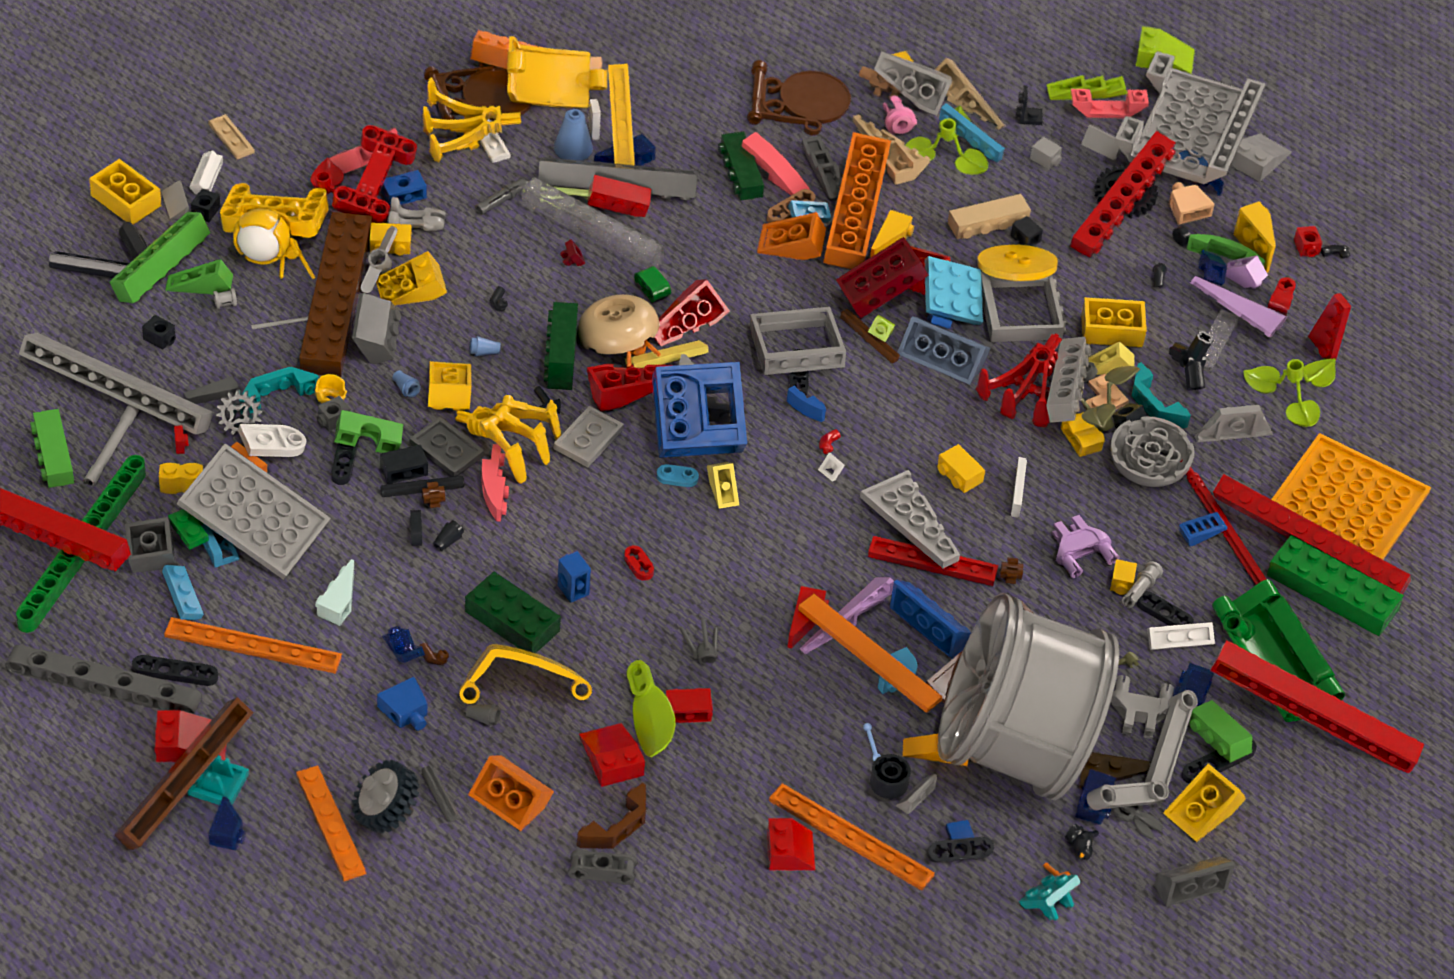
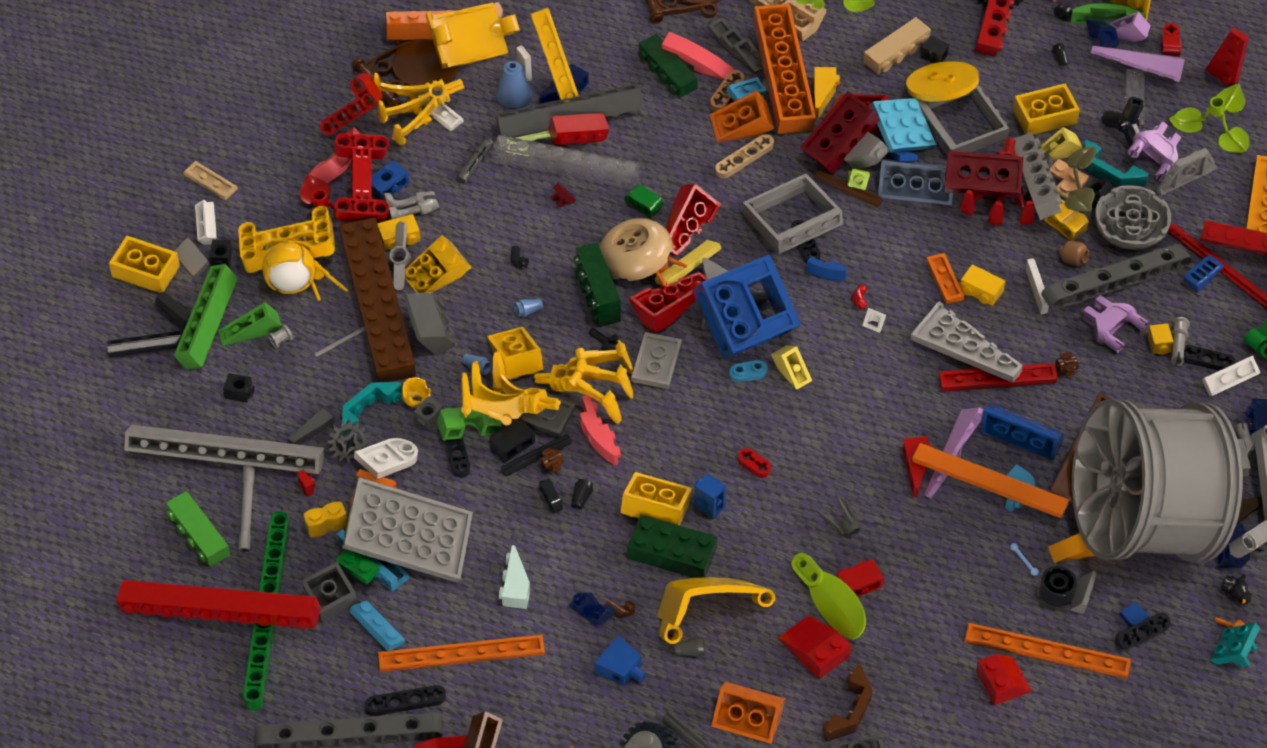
camera: 15 degrees left, 5 degrees up
none -> red beam [320,73,383,135]
none -> yellow piece [461,351,561,425]
none -> yellow brick [620,472,692,526]
none -> tan beam [715,134,774,178]
none -> light grey slope [844,132,889,169]
none -> orange plate [926,253,964,305]
none -> dark red brick [944,151,1024,199]
none -> dark grey beam [1041,244,1192,310]
none -> medium nougat head [1059,240,1089,267]
none -> lavender connector [1127,121,1181,182]

